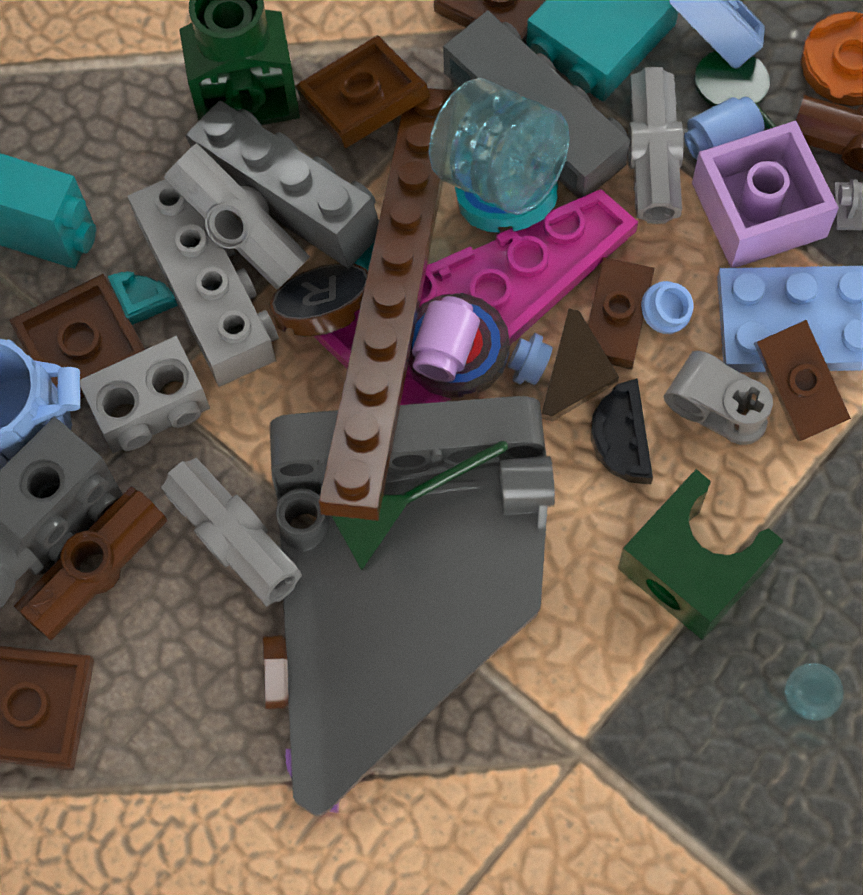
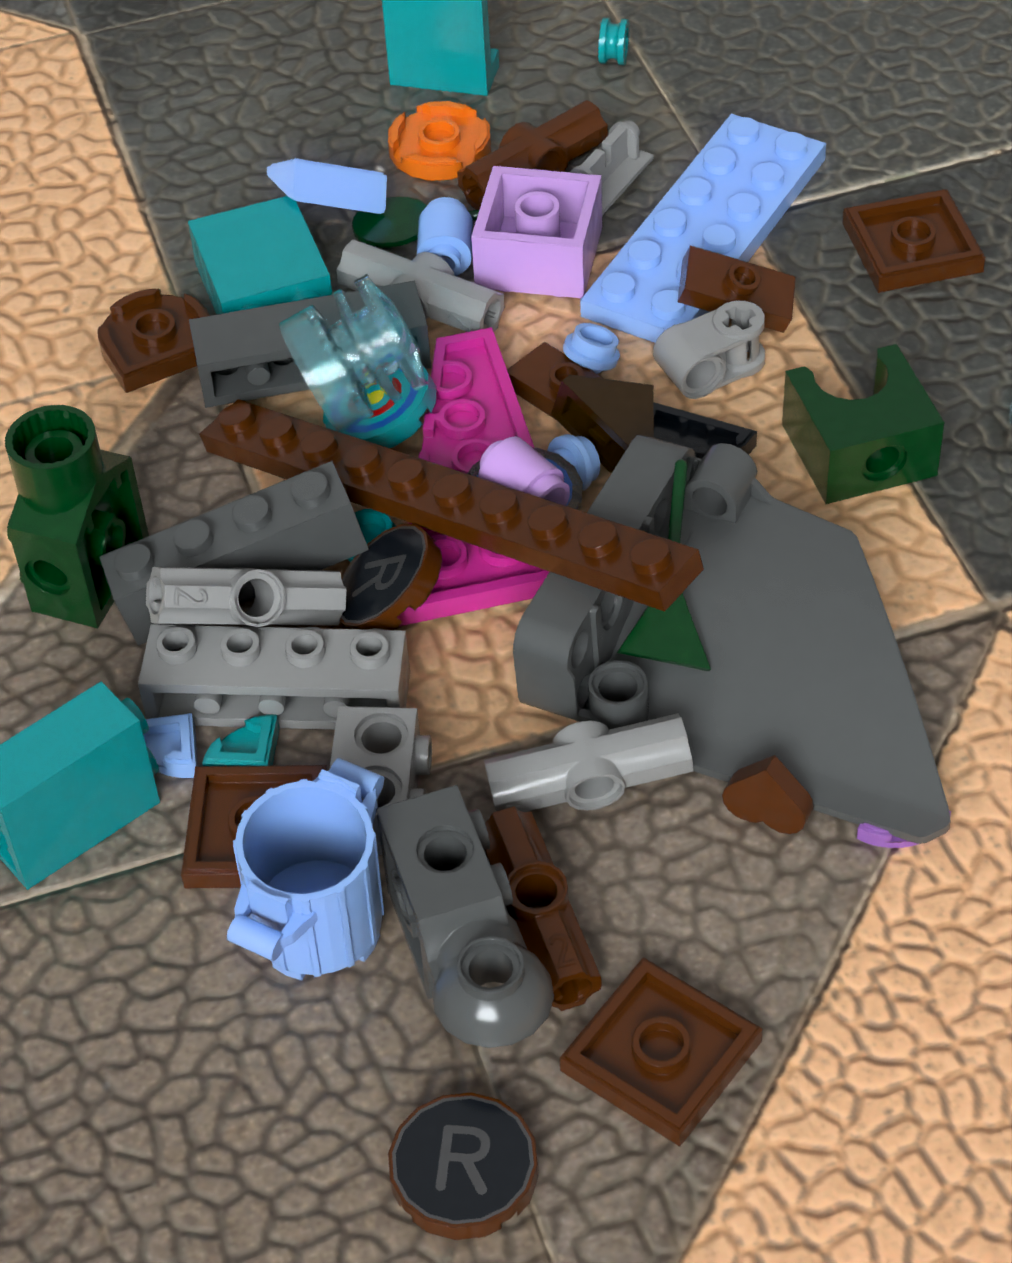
camera: 60 degrees left, 20 degrees down
reddish brown tile [295,35,431,149] -> none
none -> light blue tile [144,713,198,778]

